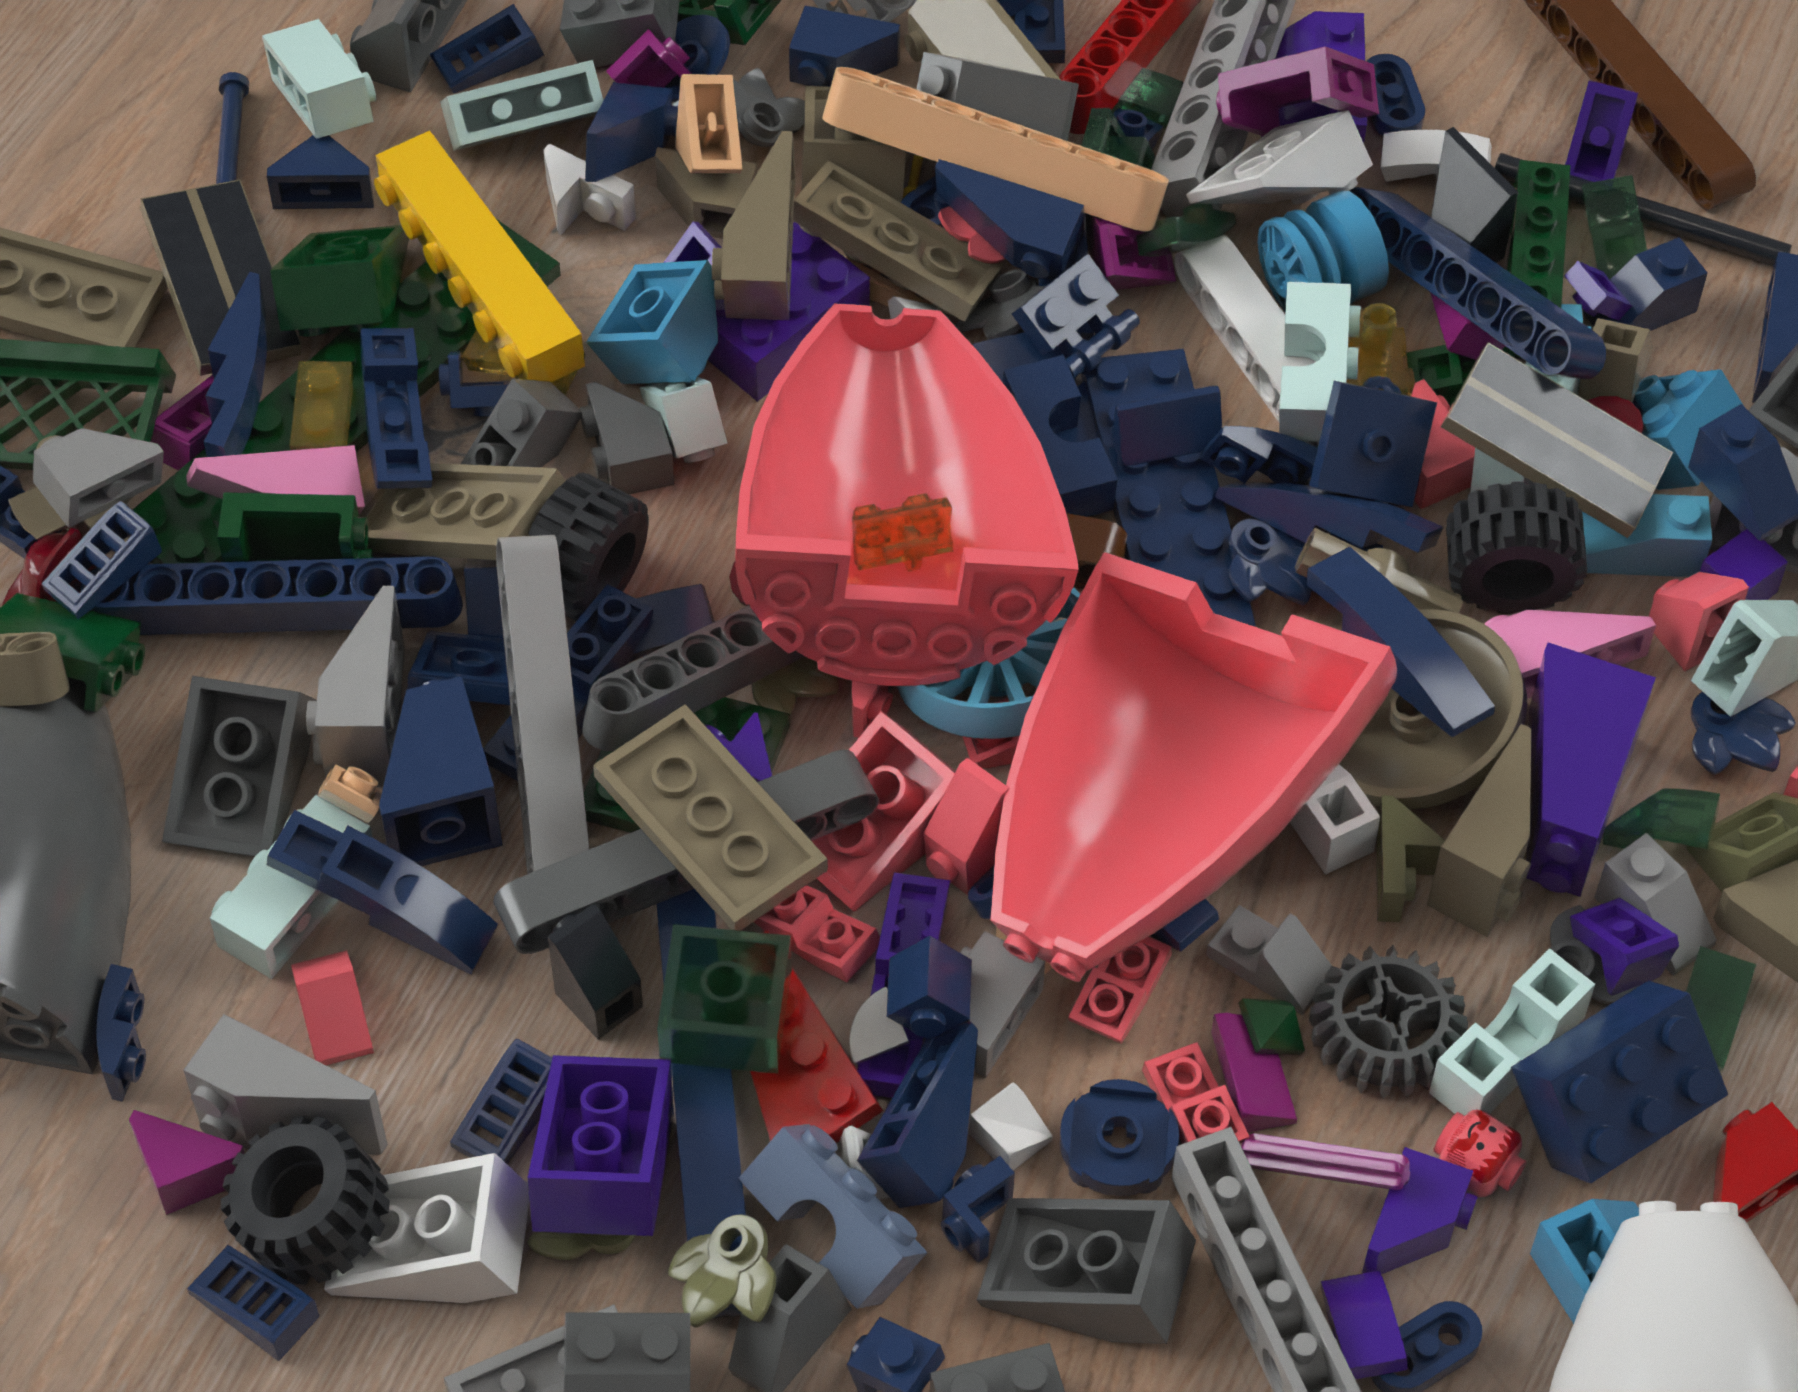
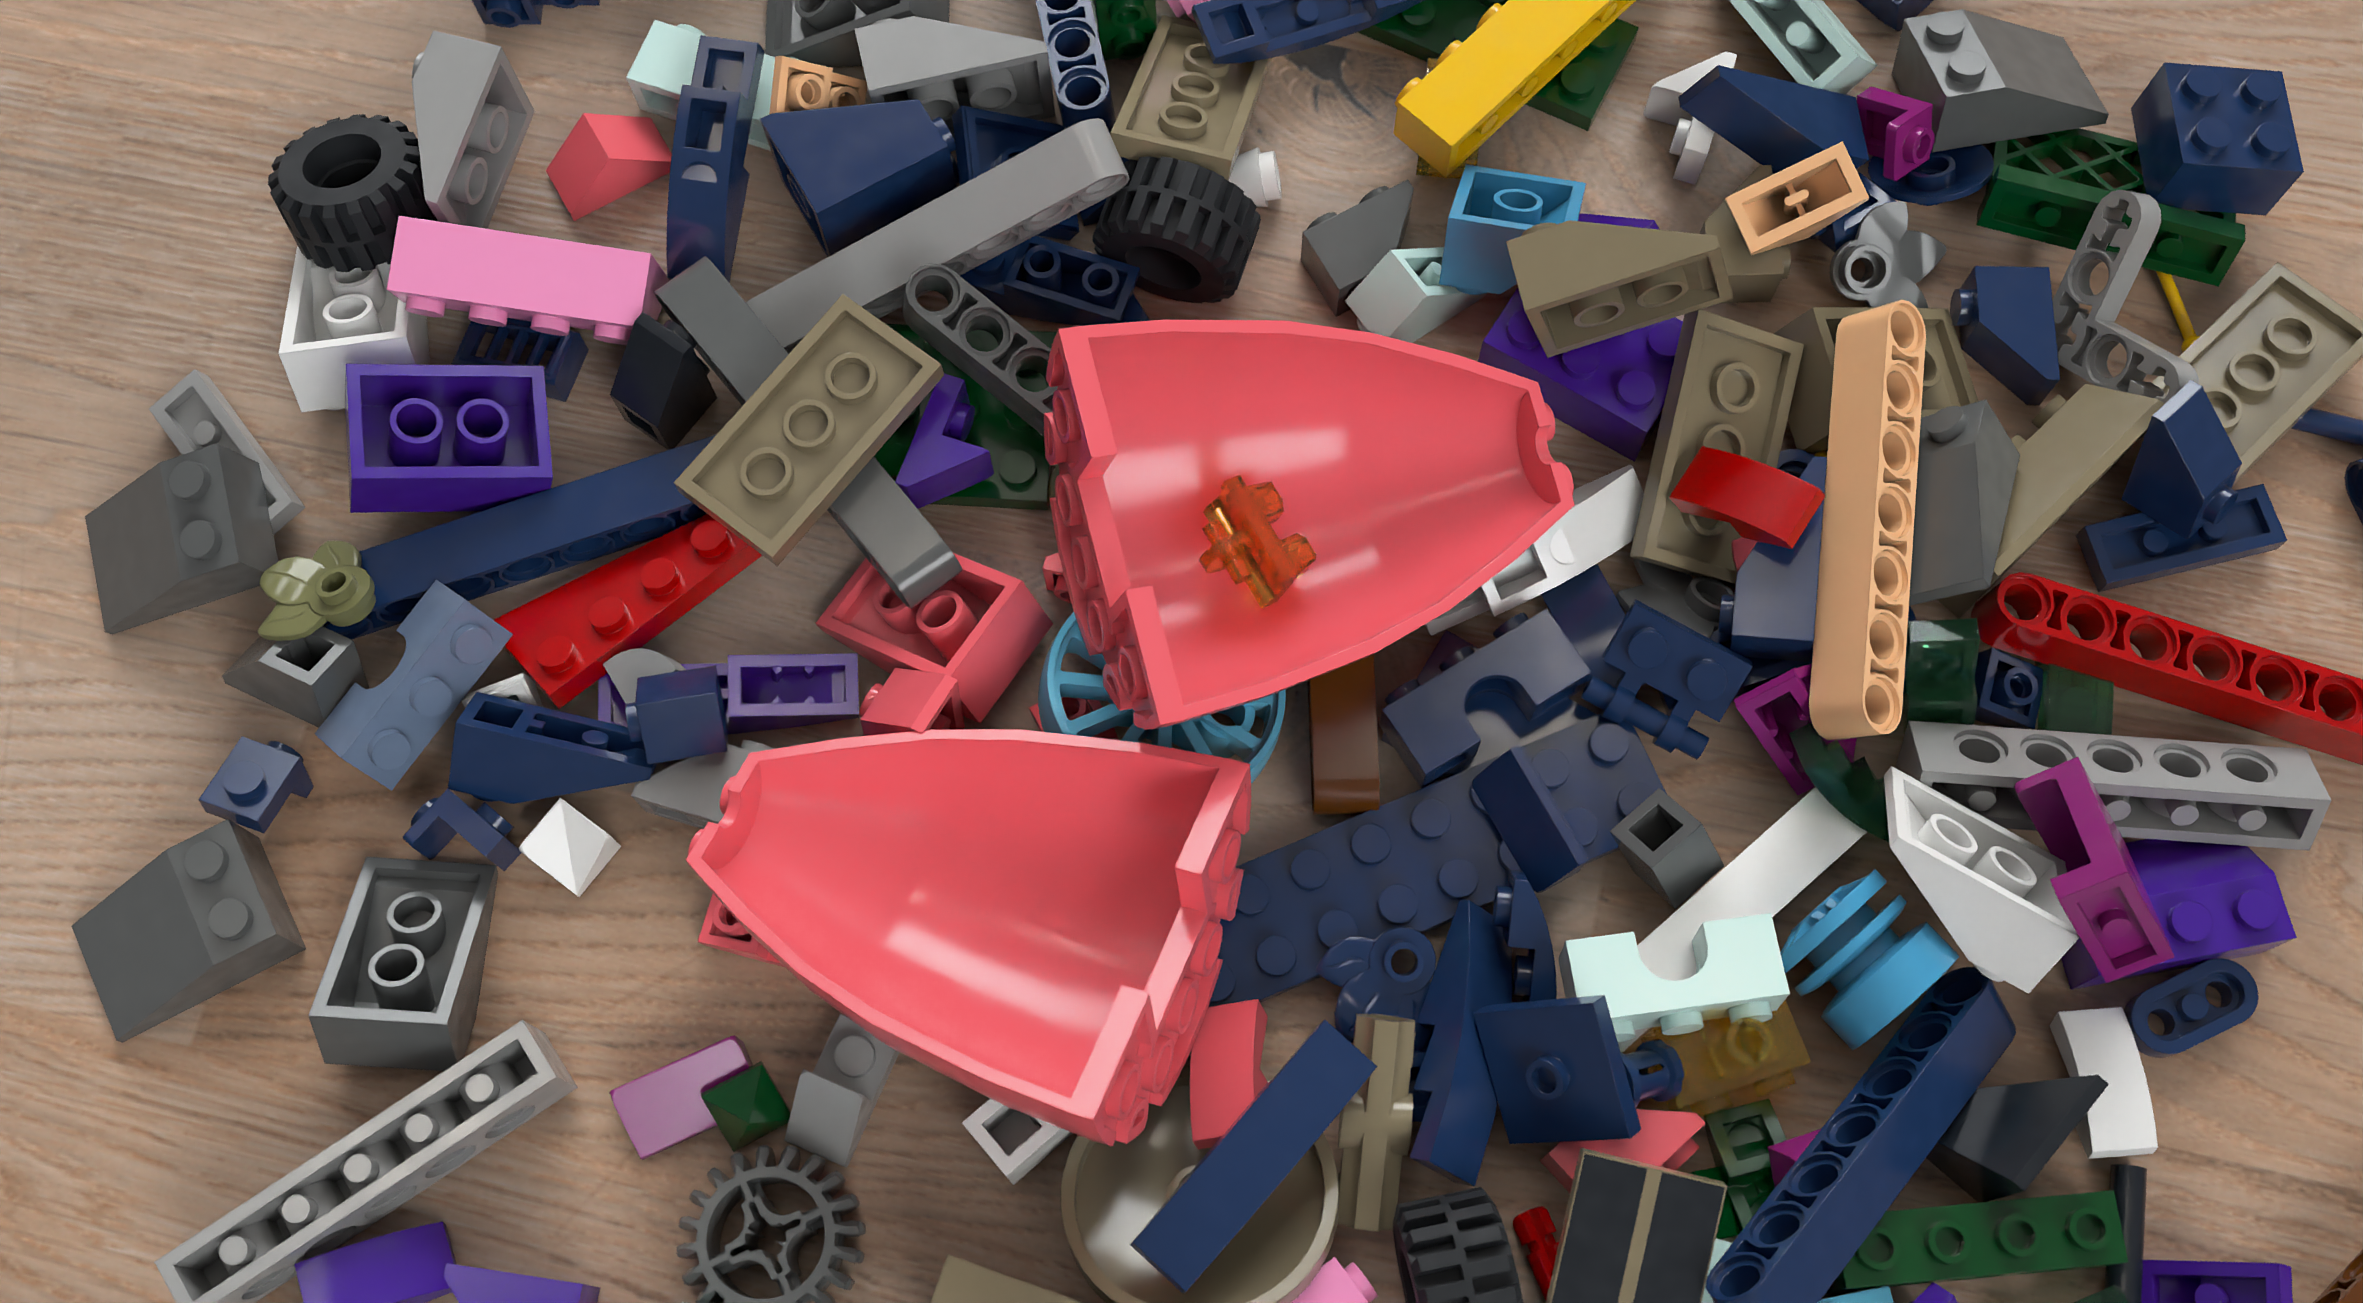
camera: 80 degrees right, 15 degrees up
magenta slope [129,1110,245,1215] -> none
dark blue slope [187,1245,319,1361] -> none
dark blue bracket [439,351,511,416] -> none
dark grey slope [461,378,582,468] -> none
clear green brick [657,924,792,1074] -> none
coral slope [754,885,880,982] -> none
dark blue plate [1059,1079,1179,1196] -> none
coral slope [1142,1042,1250,1144] -> none
axle [1241,1133,1410,1191] -> none
olive slope [1376,795,1445,922] -> none
none -> bright pink slope [387,216,670,345]
none -> dark grey brick [1610,788,1724,909]
none -> red slope [1669,446,1825,549]

